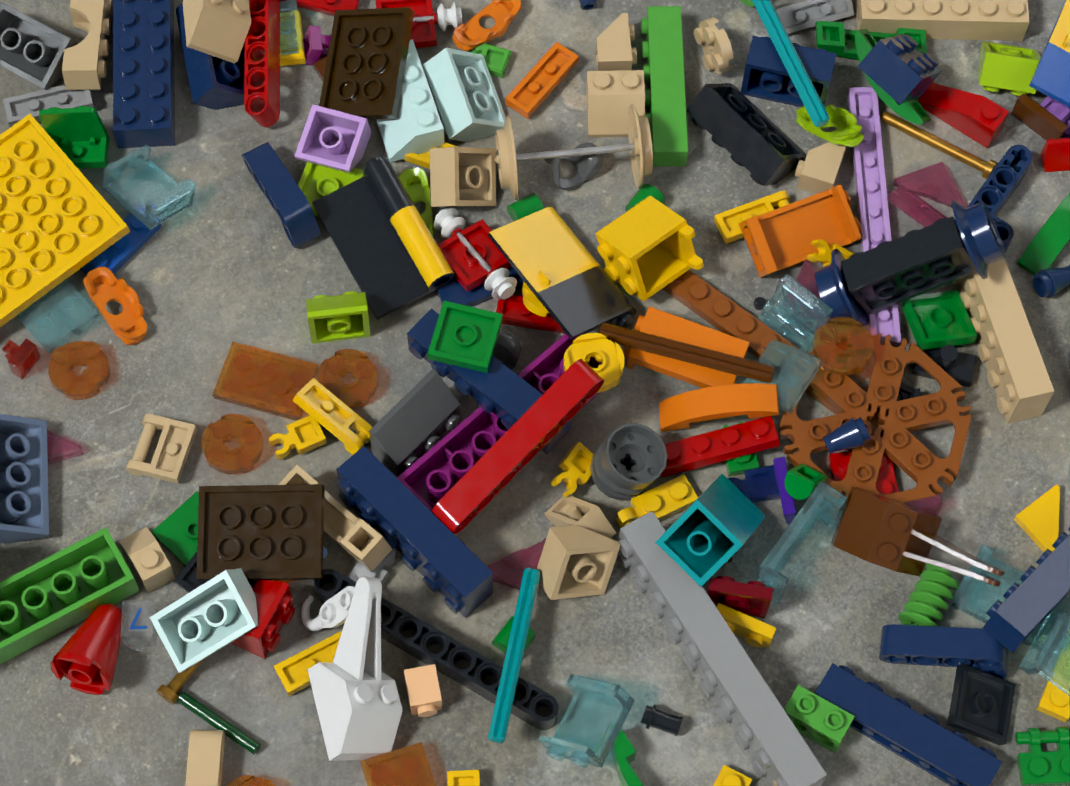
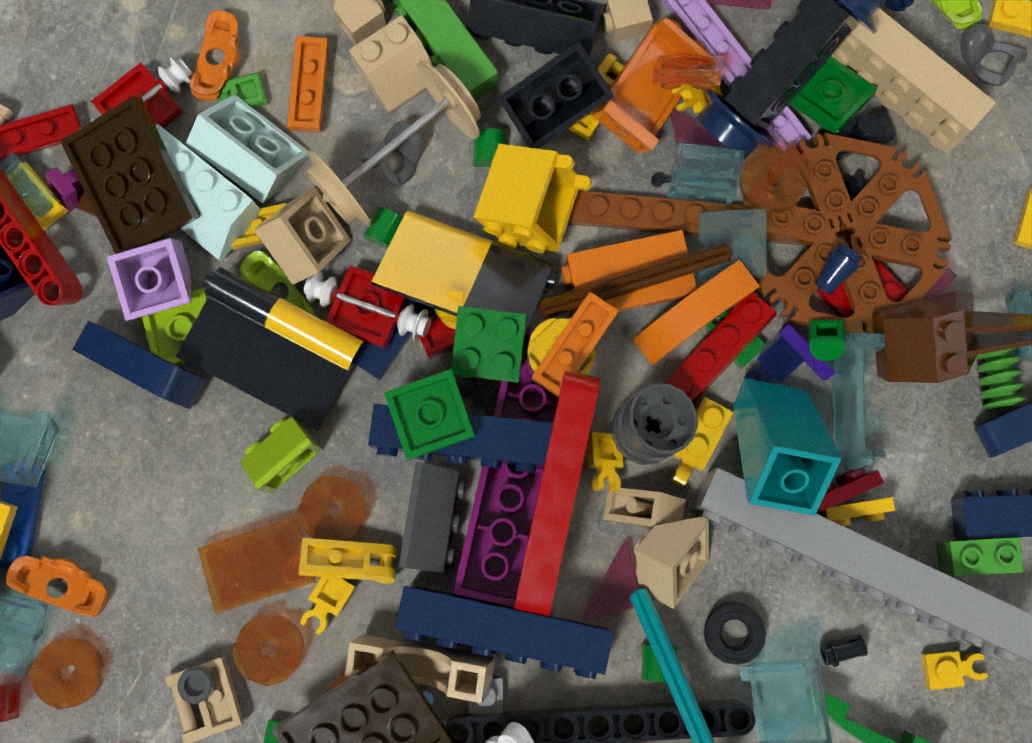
camera: 30 degrees left, 15 degrees up
none -> dark grey tile [177,666,216,703]
none -> green plate [451,306,527,383]
none -> black slope [497,41,615,149]
none -> orange plate [531,292,619,397]
none -> clear orange plate [653,55,724,90]
none -> black tyre [703,602,766,665]

